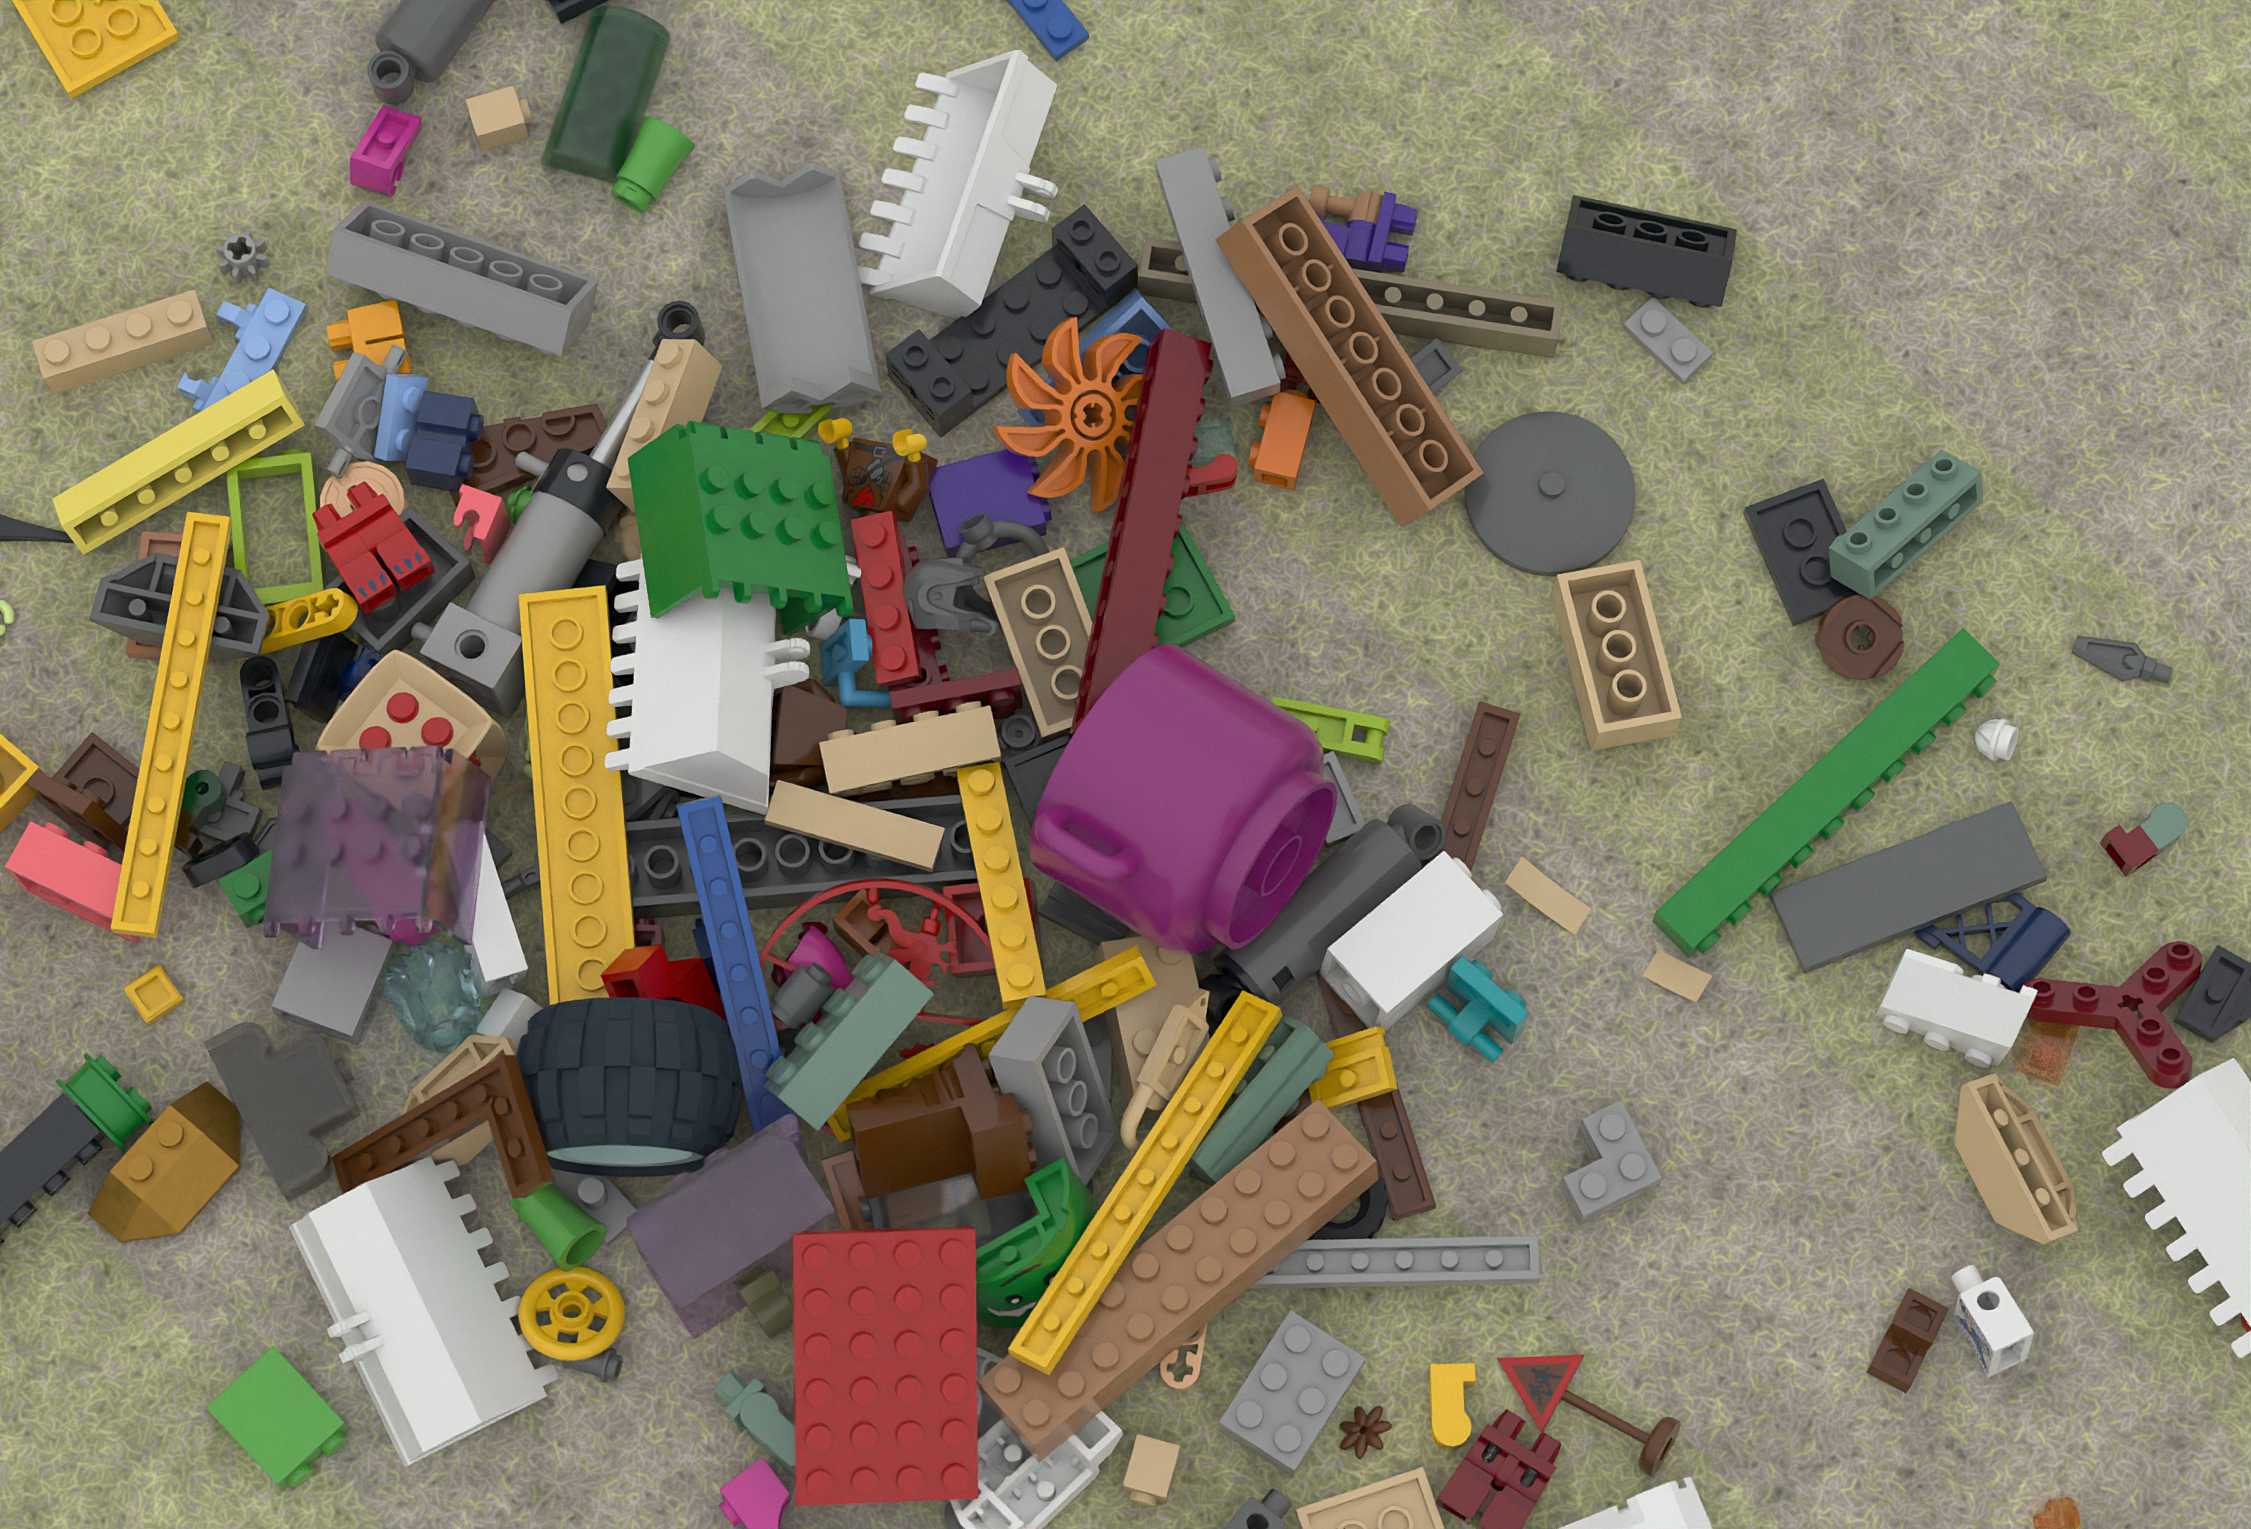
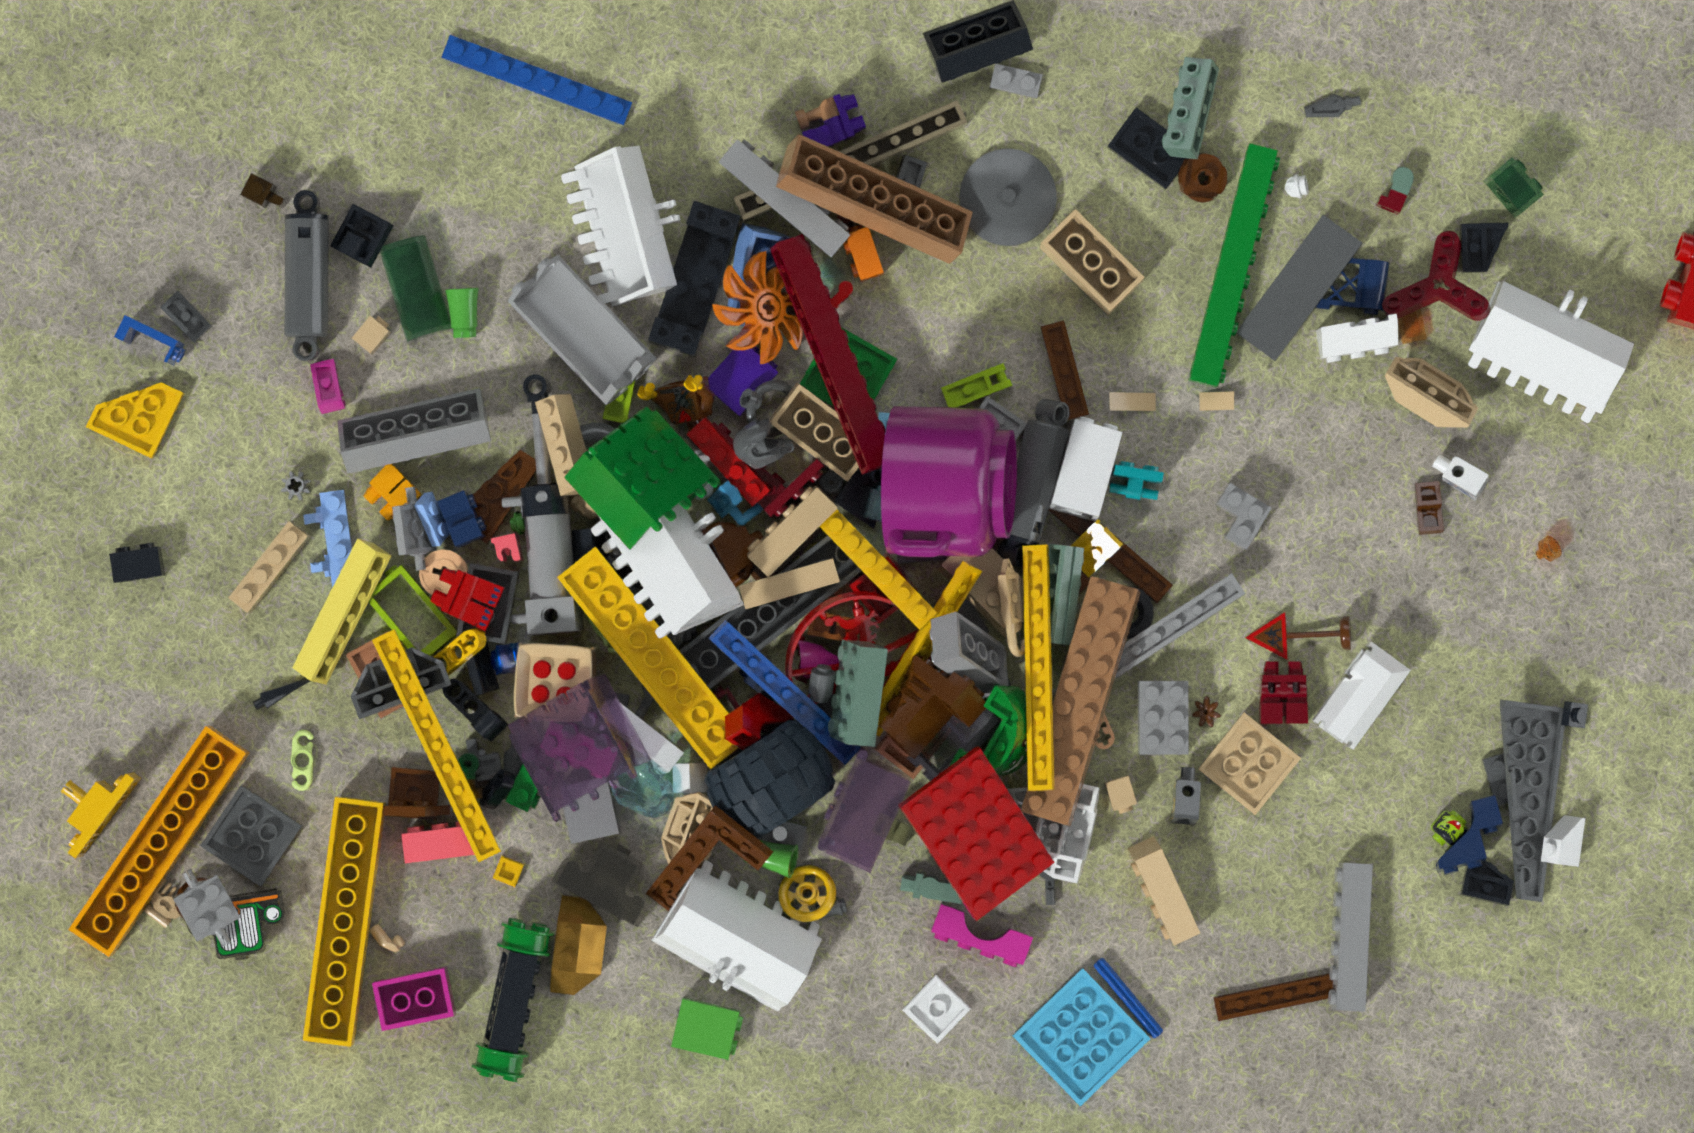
camera: 35 degrees left, 15 degrees up
yellow leg [1428,1363,1475,1450] -> none

